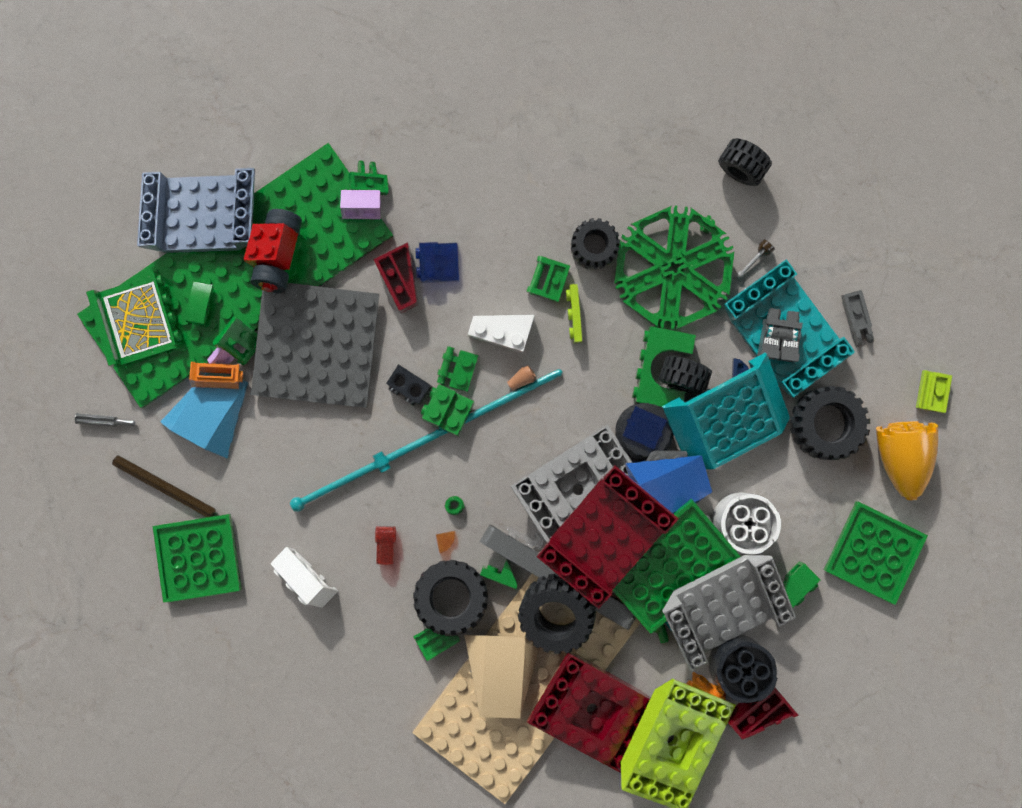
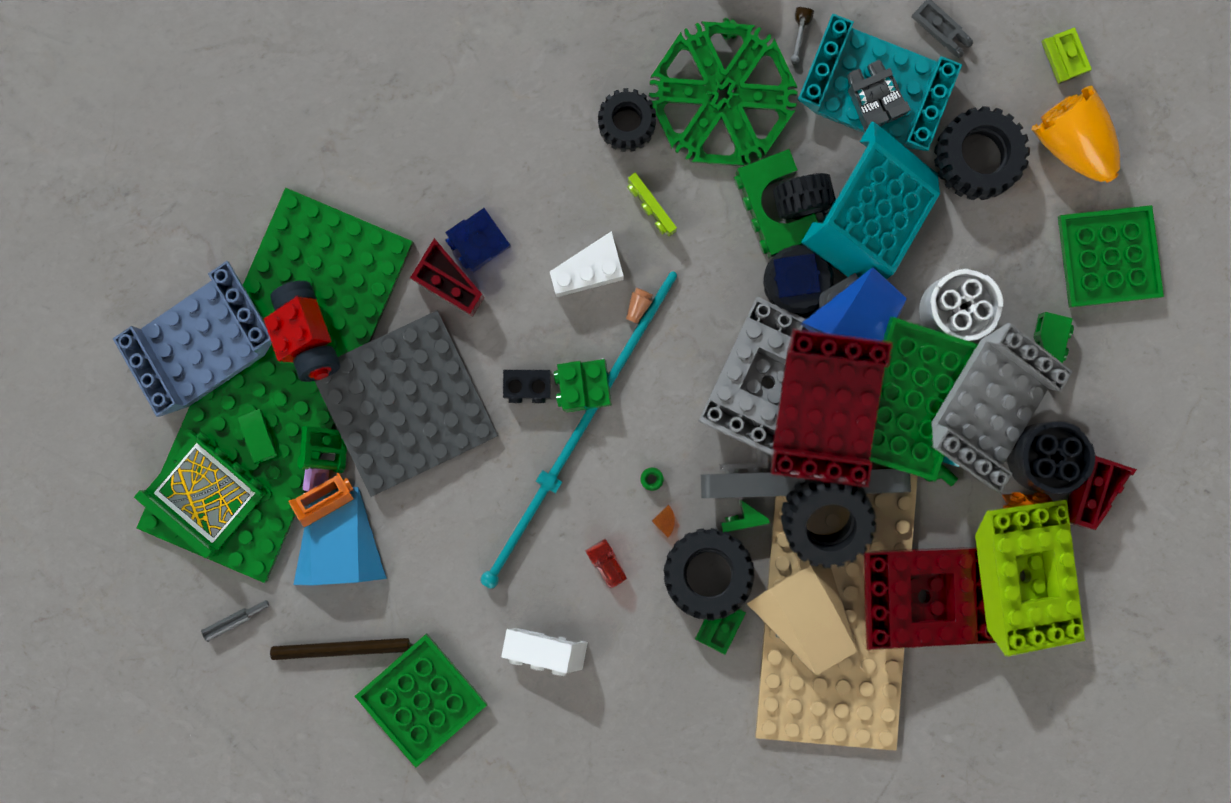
camera: 30 degrees left, 0 degrees up
lavender hinge [340,190,381,219] -> none
green hinge [348,160,389,196] -> none
green plate [436,346,478,392] -> none
green plate [526,256,570,302] -> none
dark blue tile [732,358,749,378] -> none

